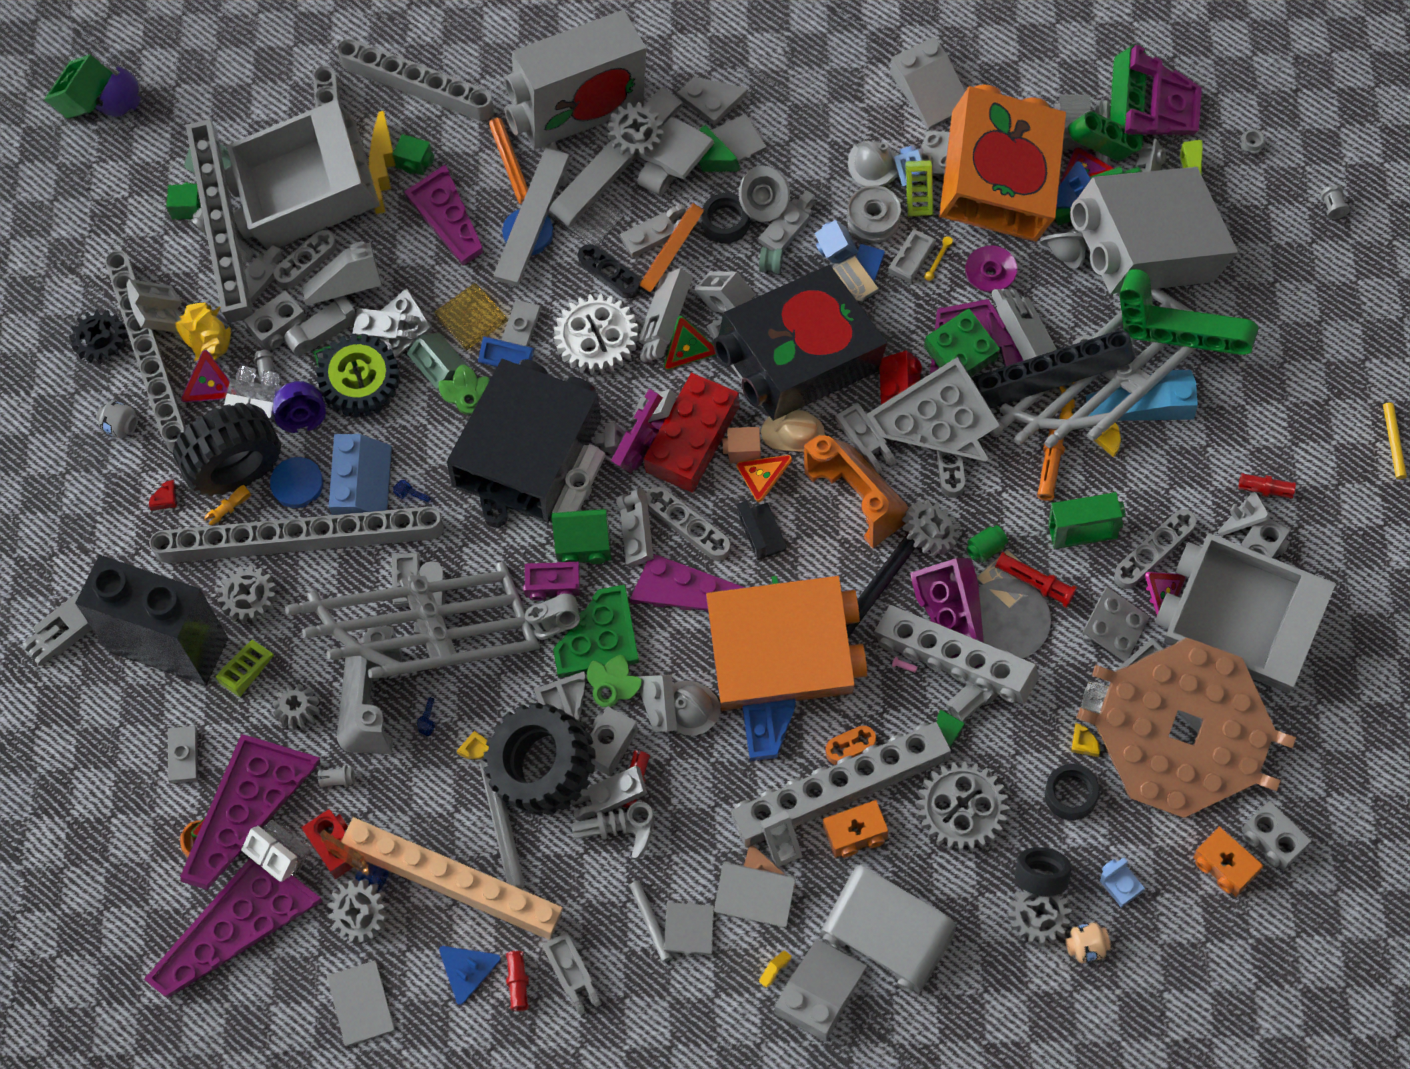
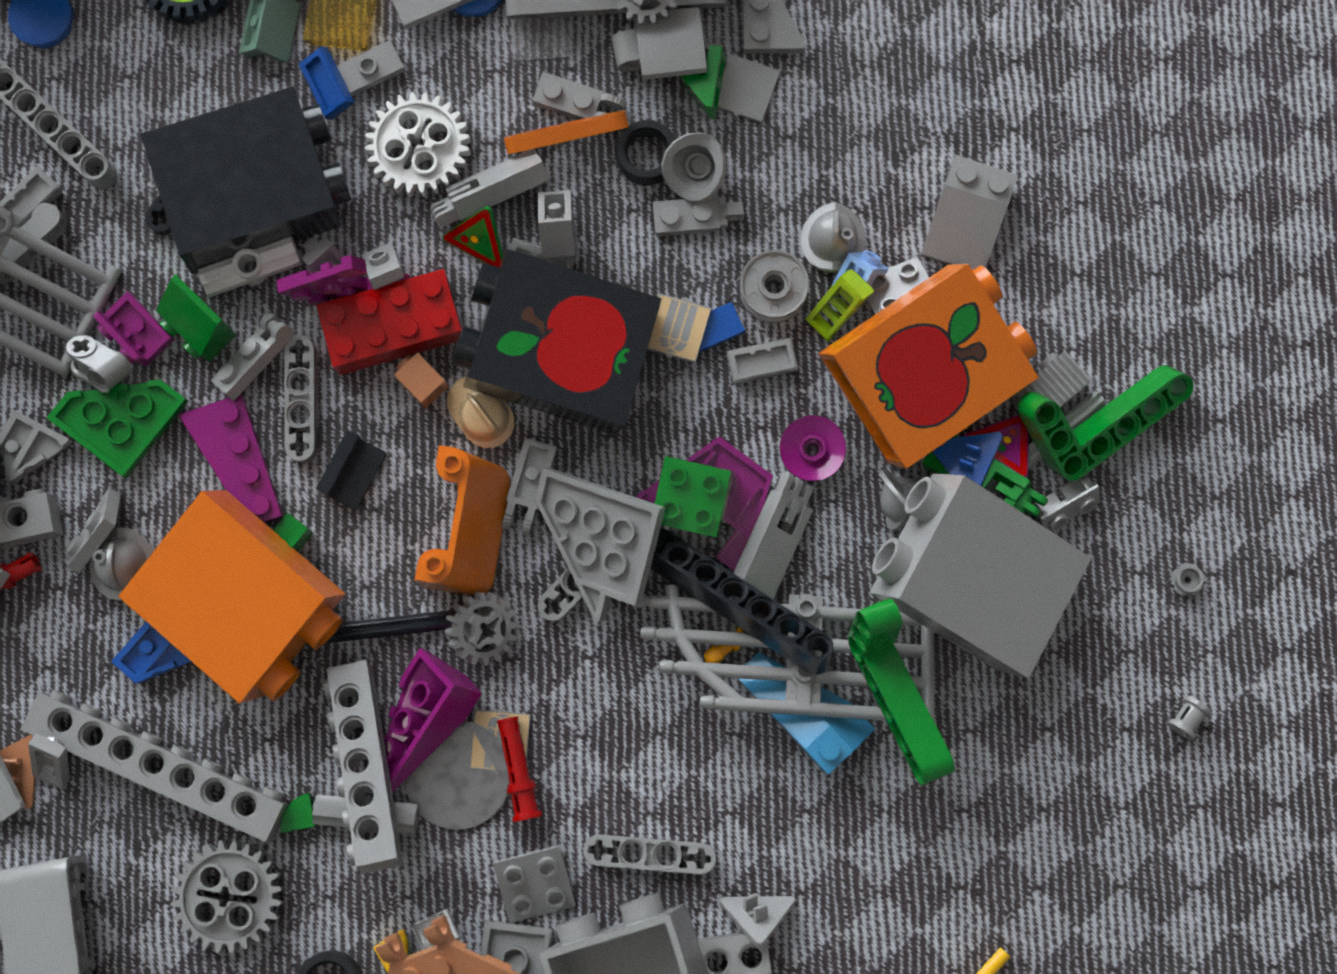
camera: 45 degrees right, 15 degrees up
medium blue slope [329,434,392,515] -> none
clear blue hand [393,480,431,503] -> none
bright green plate [438,365,490,415] -> none
black beam [578,244,641,299] -> none
bright green plate [587,655,642,707] -> none
piece [736,455,792,502] -> none
sand green wheel [759,247,783,274] -> none
brick [814,220,858,264] -> none
orange brick [823,800,888,858] -> none
orange beam [826,726,876,765] -> none
red bracket [880,350,922,405] -> none
bright pink piece [892,656,917,673] -> none
yellow hinge [924,236,953,281] -> none
green brick [966,525,1008,563] -> none
orange pin [1037,429,1065,501] -> none
green window [1048,492,1126,549] -> none
yellow tile [1094,423,1121,457] -> none
magenta wing [1125,44,1202,135] -> none
piece [1145,572,1186,615] -> none
lime slope [1179,140,1203,174] -> none
red pin [1238,473,1296,499] -> none

